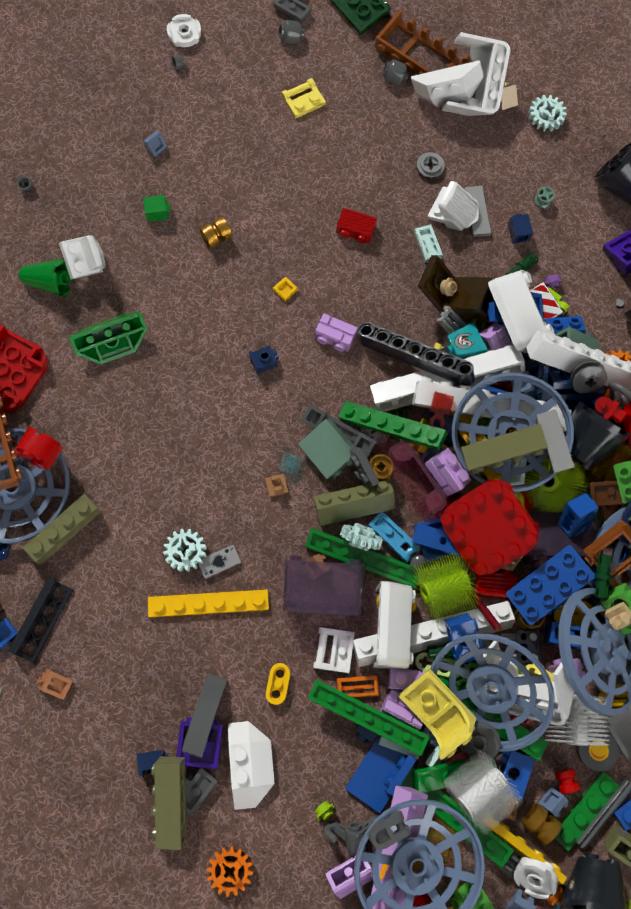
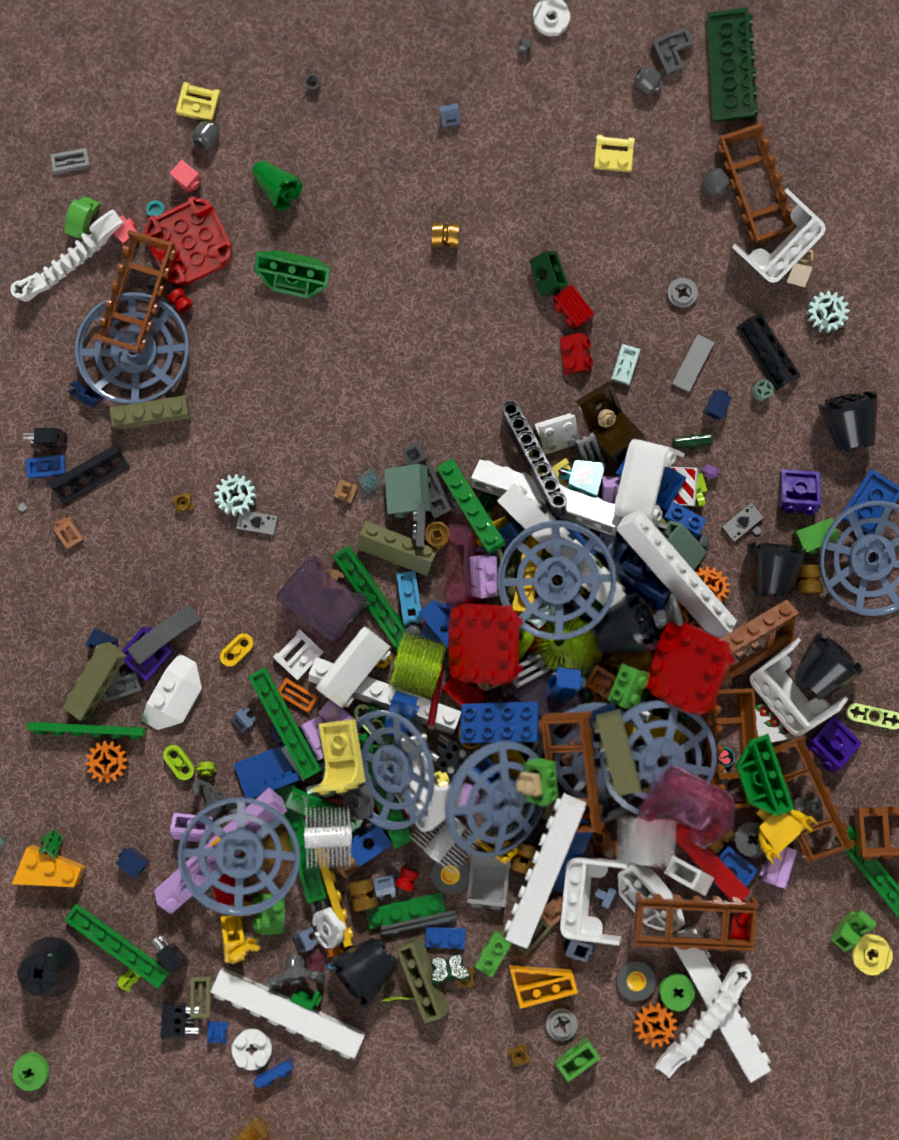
camera: 45 degrees right, 10 degrees up
red brick [14,427,63,470] -> none
white piece [59,235,106,279] -> none
green brick [143,195,171,222] -> none
yellow plate [148,589,269,618] -> none
dark blue brick [249,345,279,374] -> none
yellow tile [272,277,298,302] -> none
lavender brick [314,313,358,352] -> none
light aqua gear [340,523,383,551] -> none
dark grey plate [369,811,411,849] -> none
white wedge [411,60,484,107] -> none
white piece [428,181,479,231] -> none
clear red plate [429,391,454,429] -> none
olive brick [461,424,548,474] -> none
light grey tile [536,409,574,473] -> none
dark grey piece [569,361,607,393] -> none
dark green pin [594,554,612,598] -> none
red hips [595,397,627,423] -> none
none -> green plate [27,722,147,739]
none -> lime plate [163,745,195,780]
none -> red wheel [167,288,193,315]
none -> pearl gold plate [173,492,194,514]
none -> sand blue tile [230,708,257,734]
none -> light grey tile [513,654,549,688]
none -> dark green brick [529,251,568,296]
none -> white bracket [535,413,579,454]
none -> red bracket [560,333,593,375]
none -> light grey tile [721,503,764,542]
none -> black fence [736,313,801,391]

